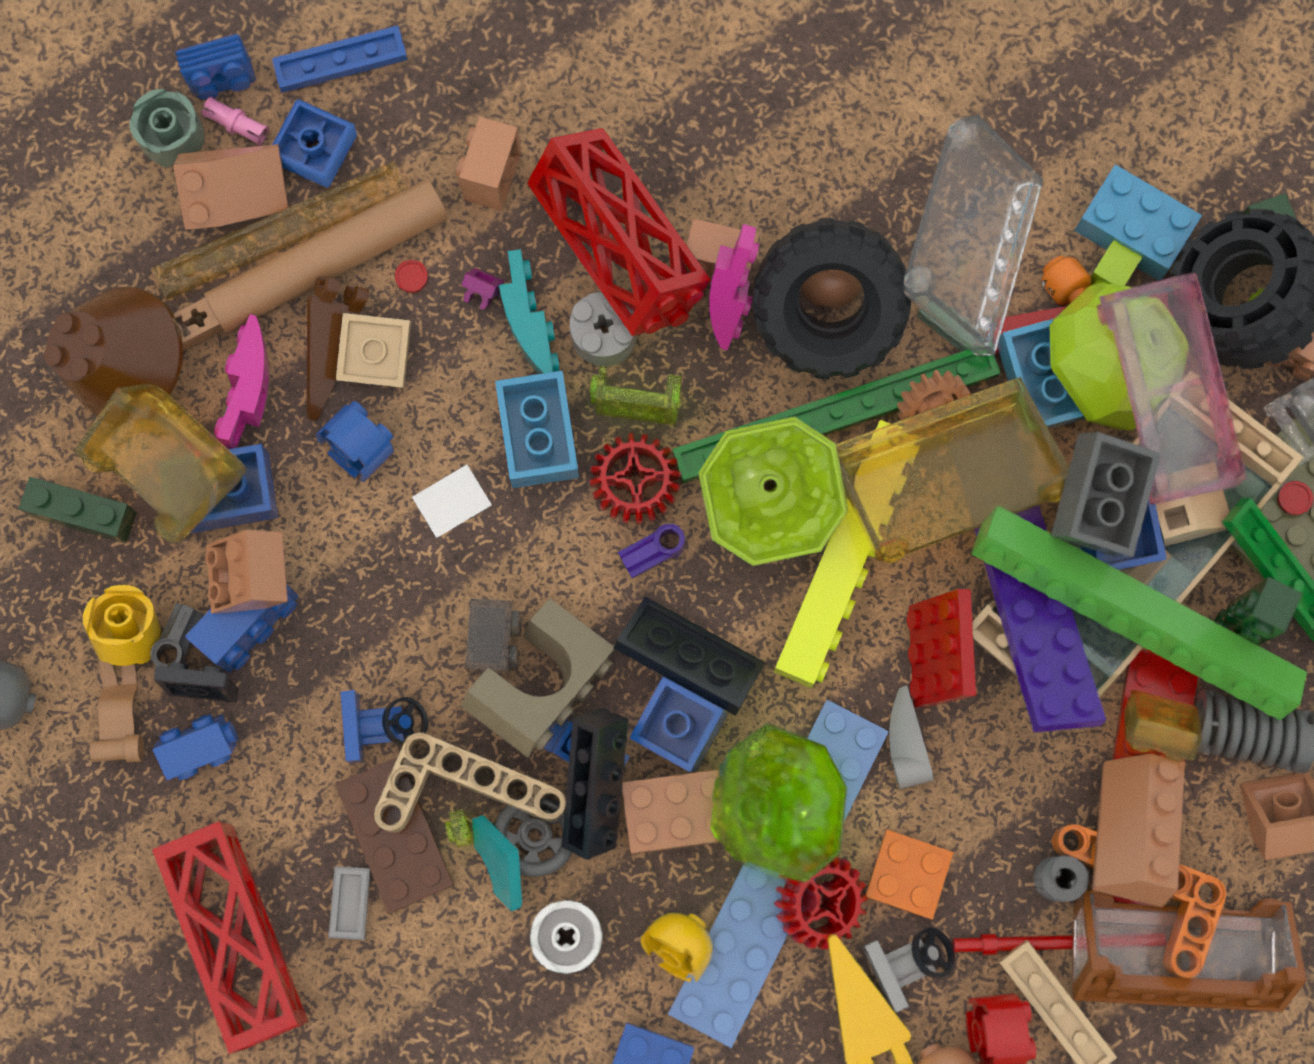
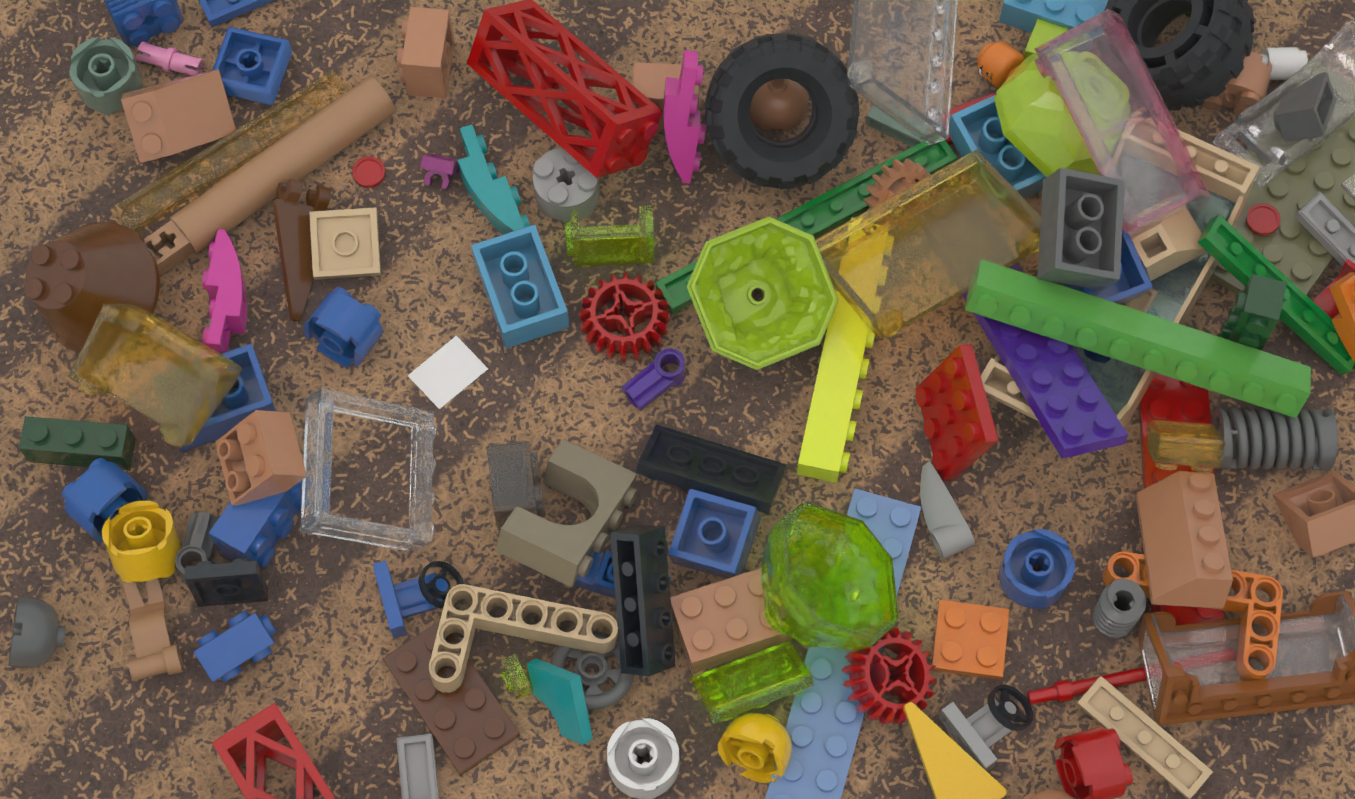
camera: 10 degrees left, 10 degrees down
none -> blue brick [62,458,147,542]
none -> clear window [300,388,436,552]
none -> clear neon green plate [691,641,814,724]
none -> blue brick [999,529,1075,609]

